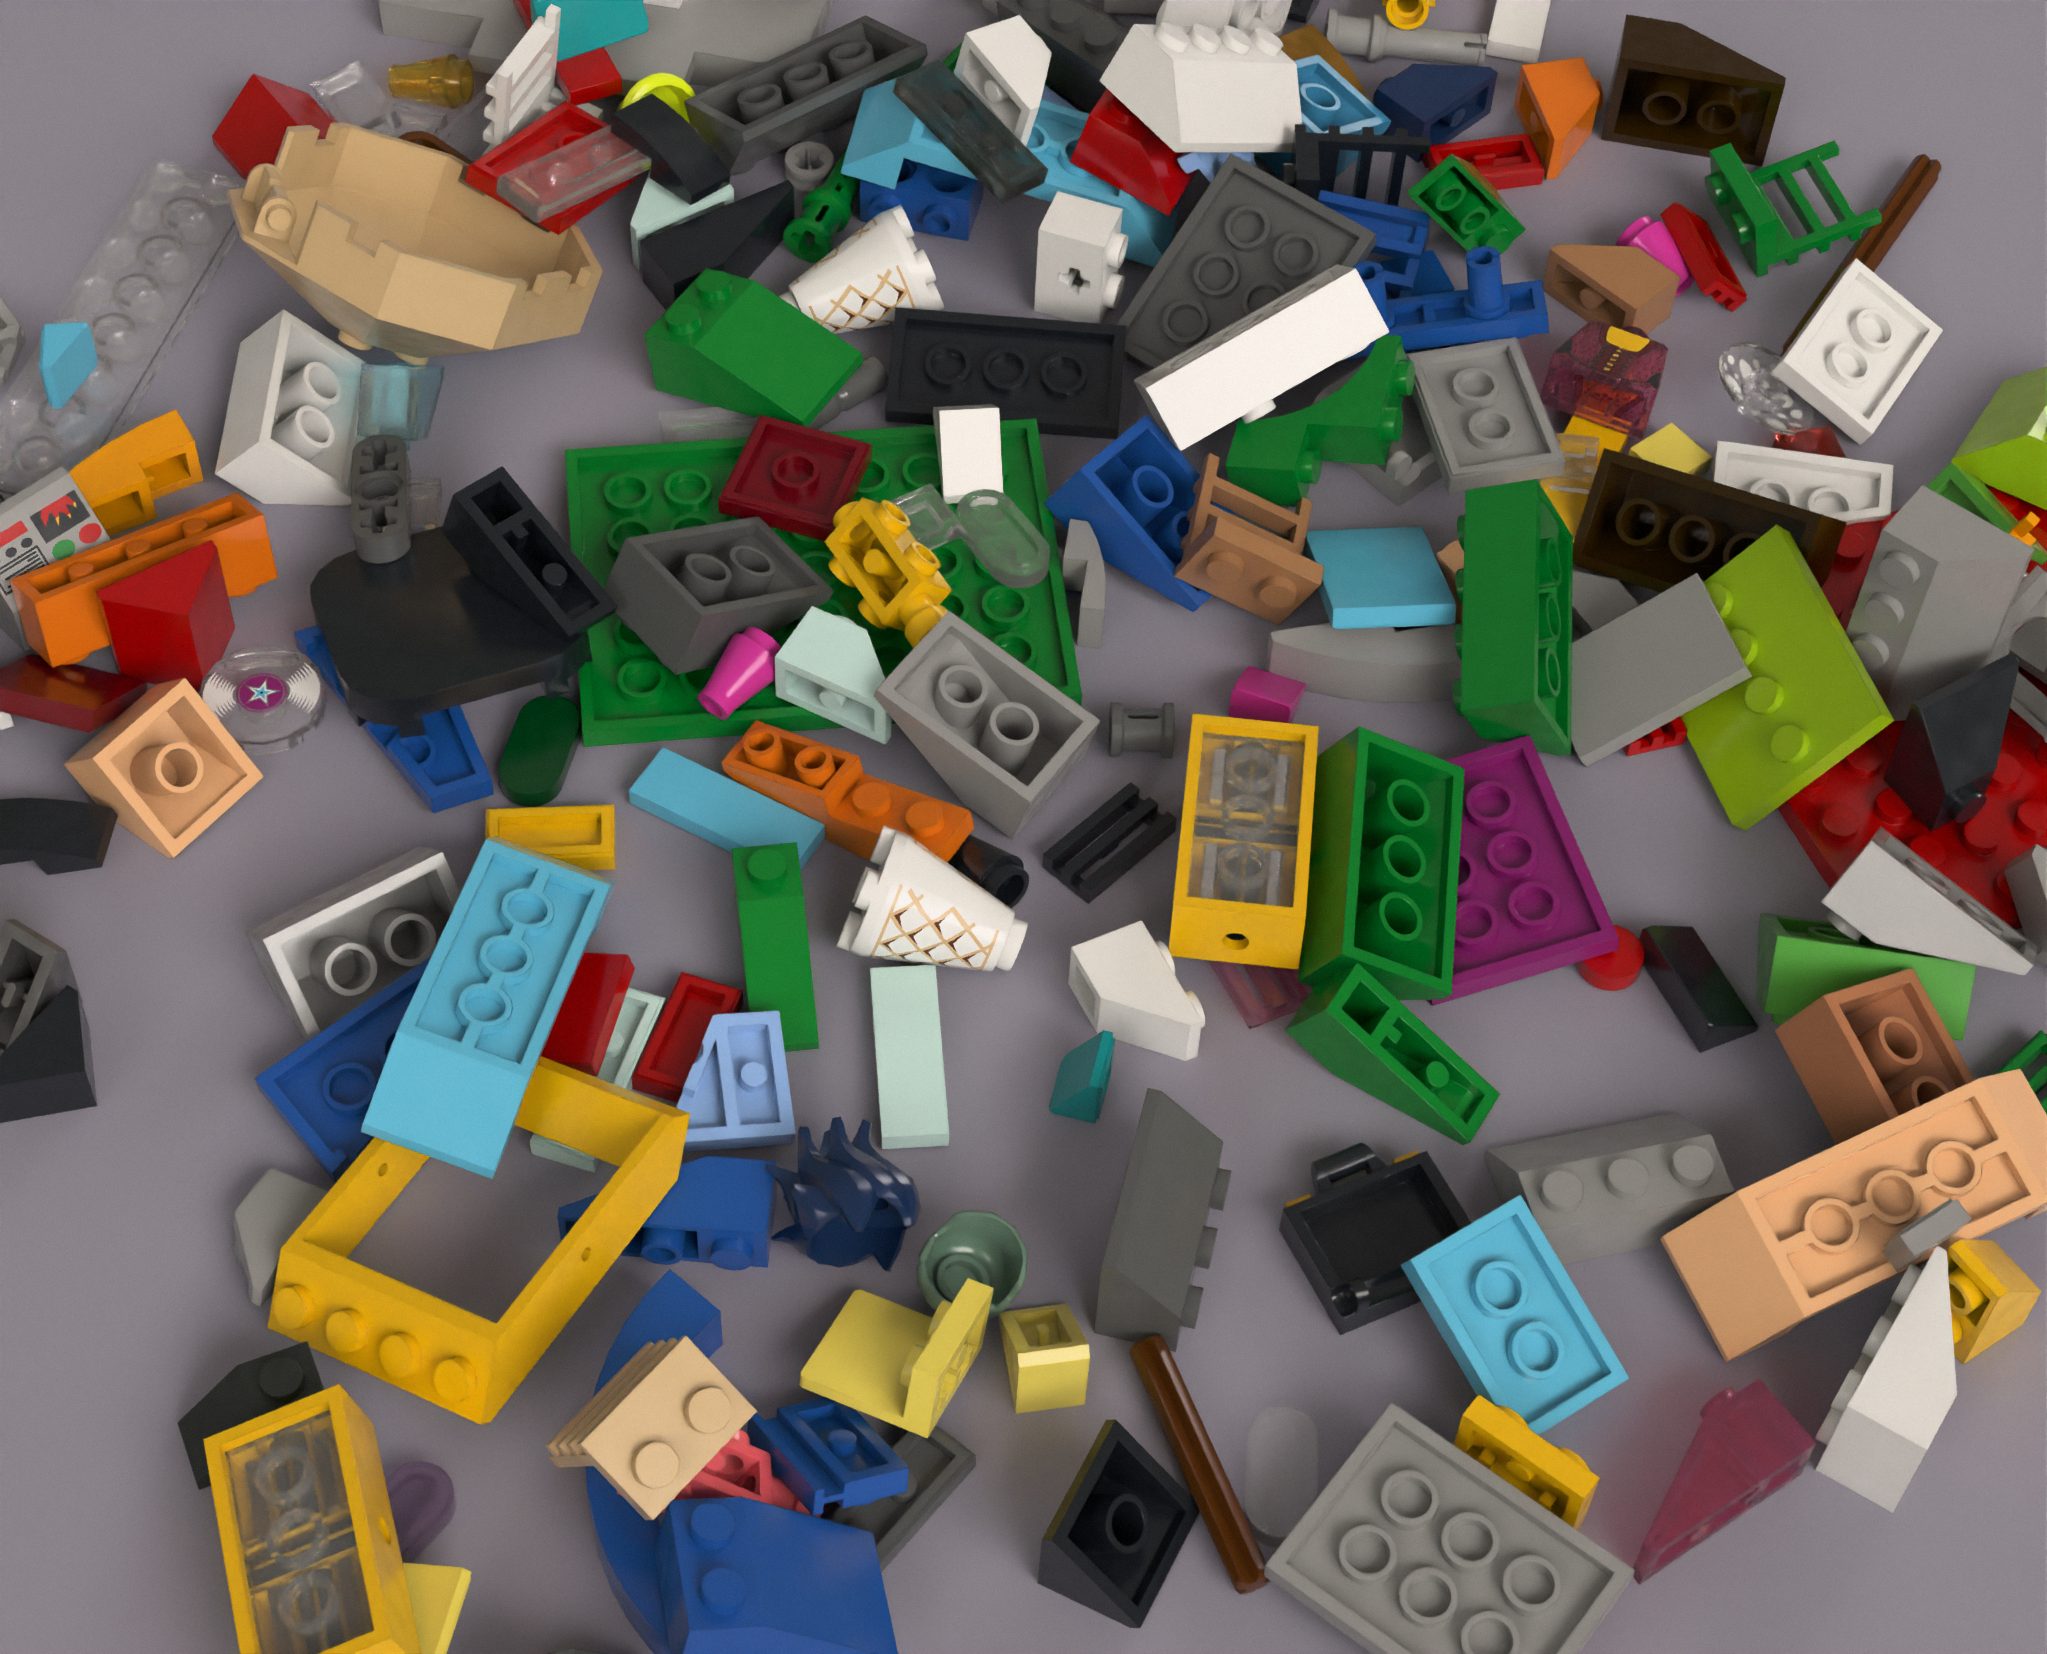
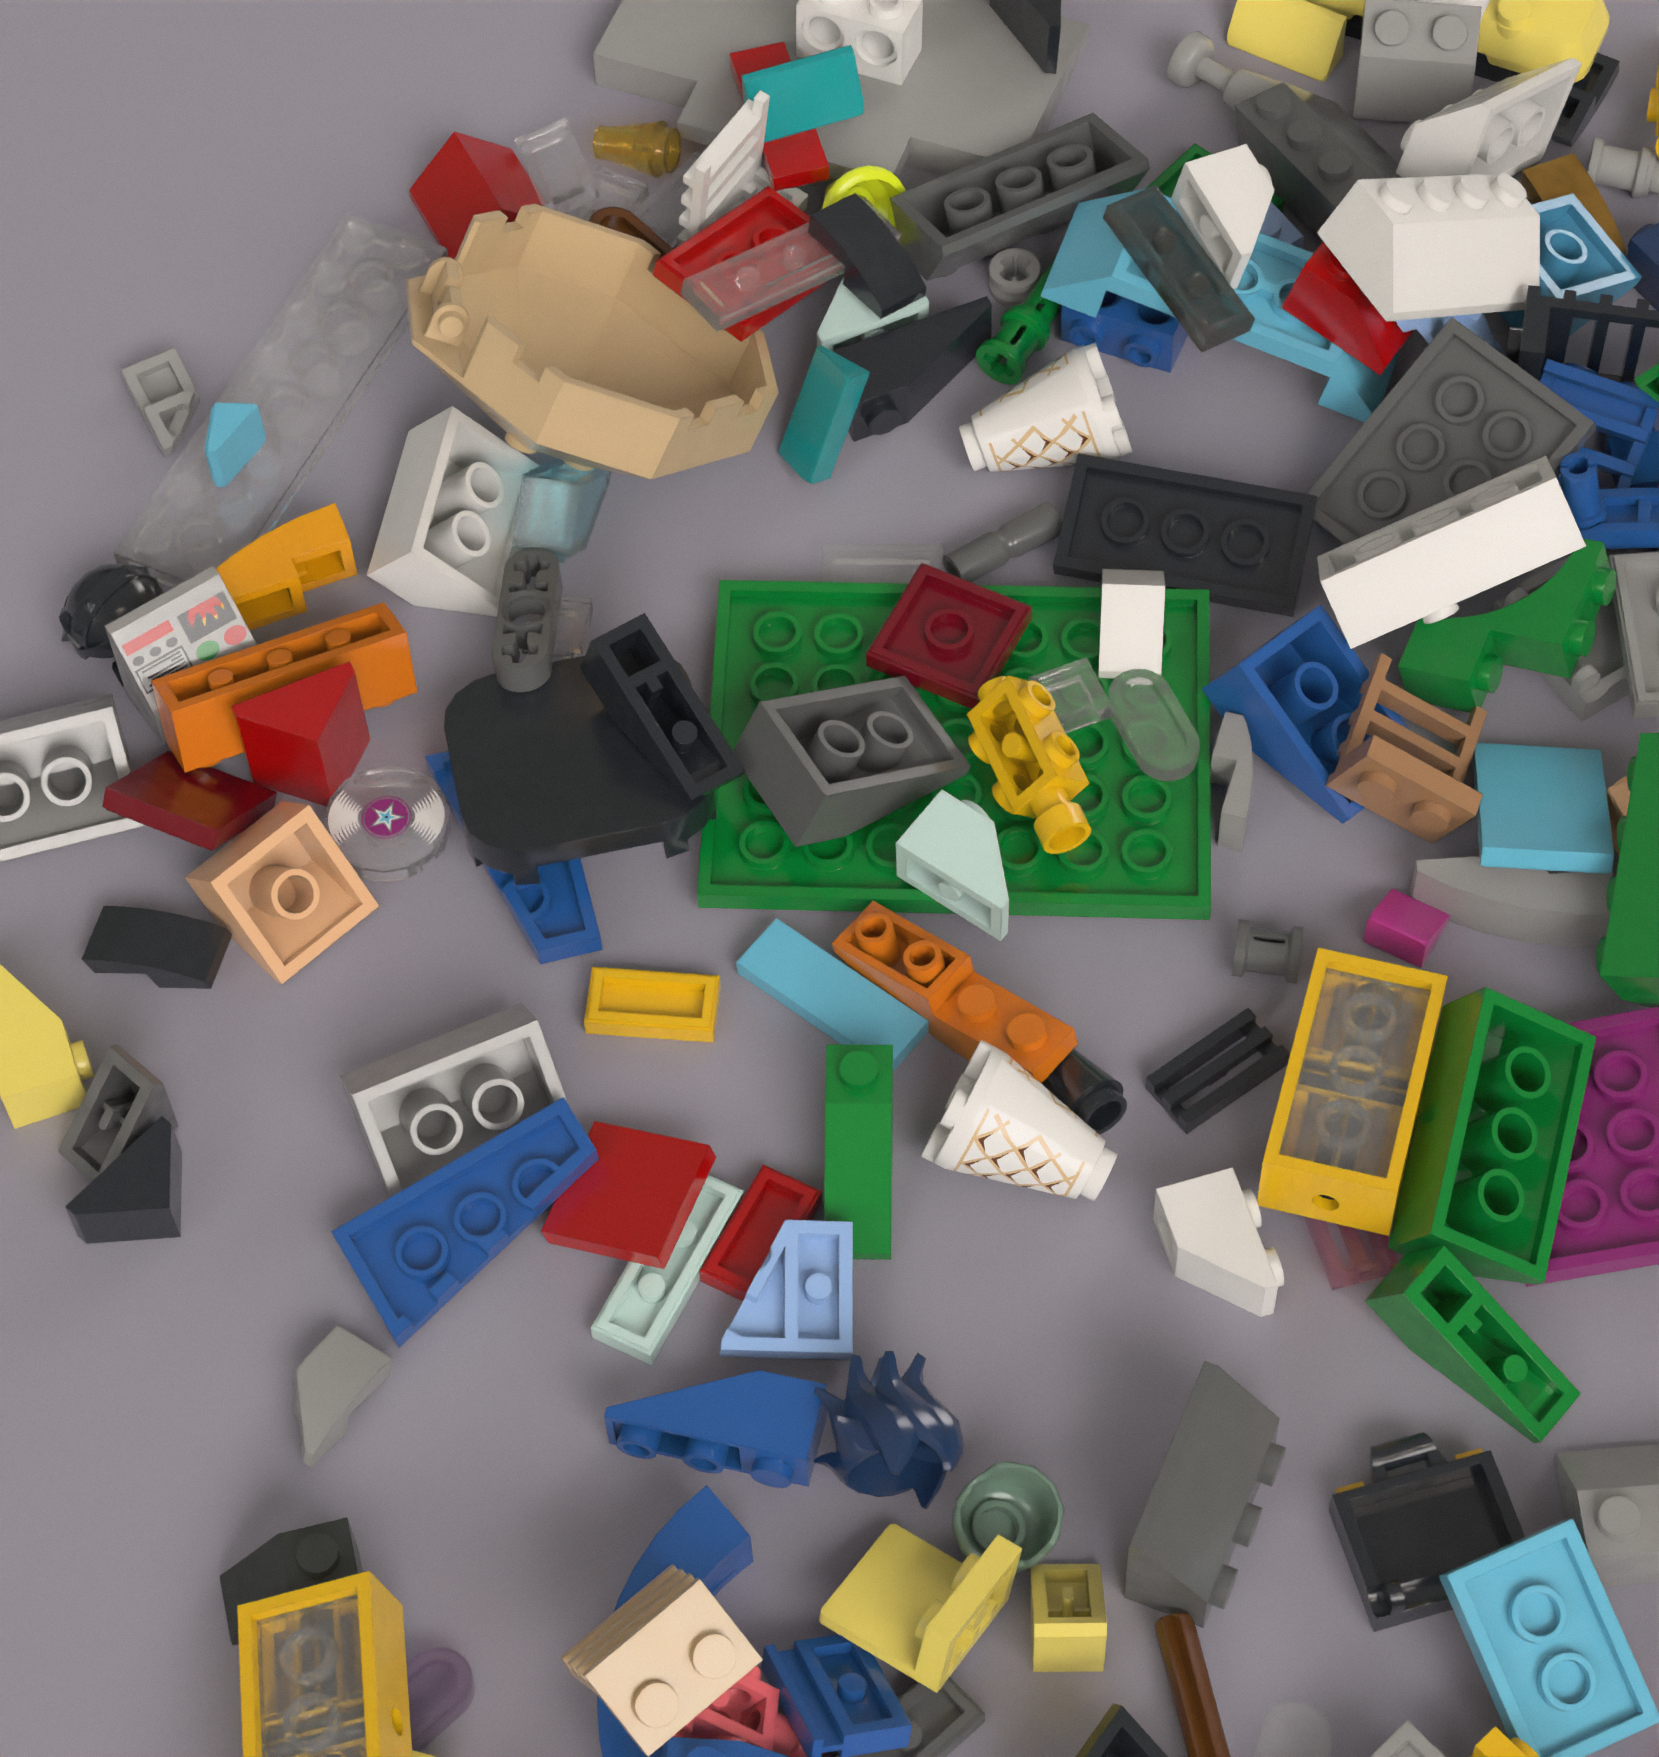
camera: 15 degrees right, 5 degrees up
yellow window [267,1056,690,1425] -> none
medium azure slope [361,836,617,1179] -> none
dark green tile [498,695,582,807] -> none
green slope [644,268,863,427] -> none
dark pink cone [697,627,781,720] -> none
light aqua tile [870,965,949,1149] -> none
light grey slope [874,611,1101,840] -> none
white brick [1034,191,1128,324] -> none
teal slope [1049,1030,1115,1123] -> none
none -> teal slope [778,345,870,484]

